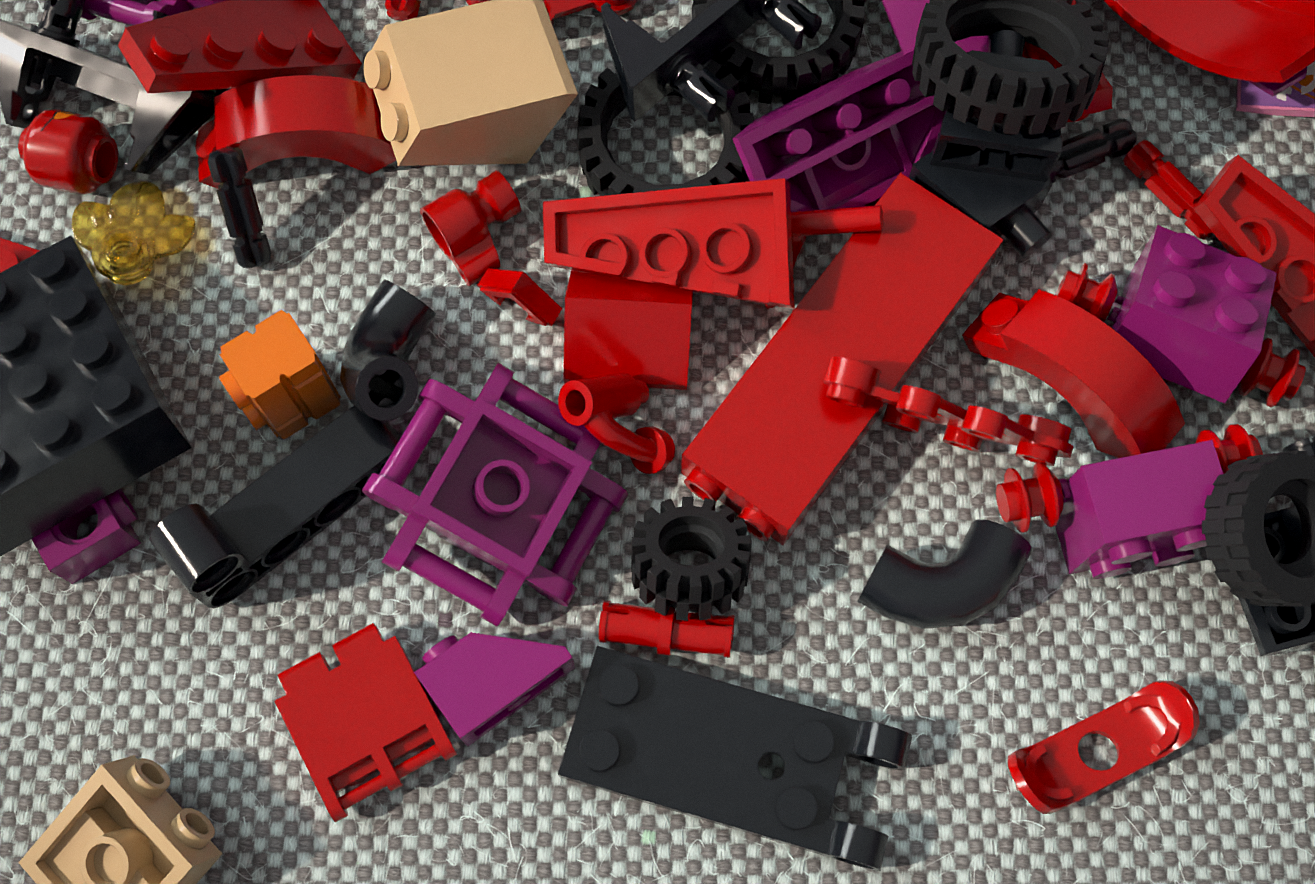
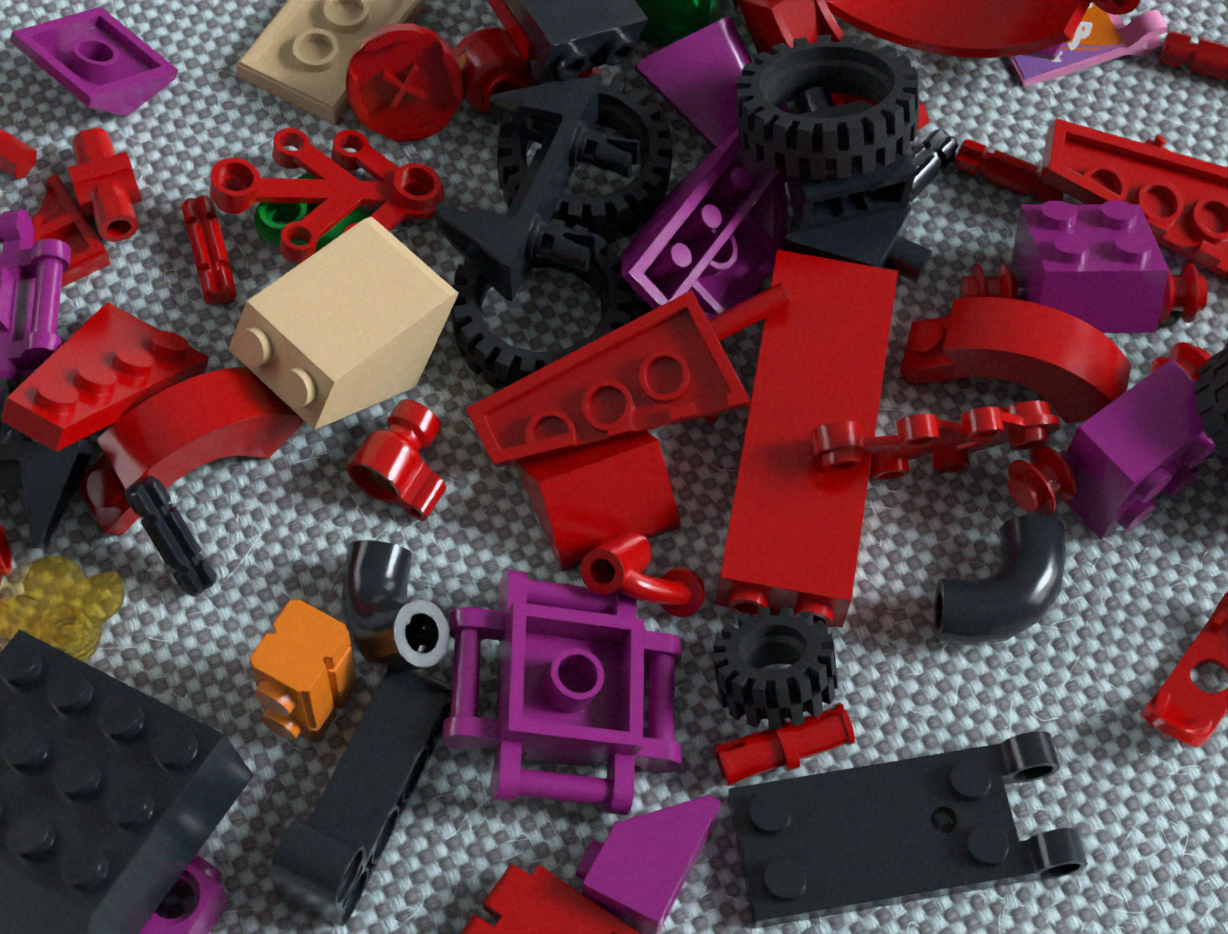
camera: 30 degrees left, 10 degrees down
red tile [477,268,563,326] -> none

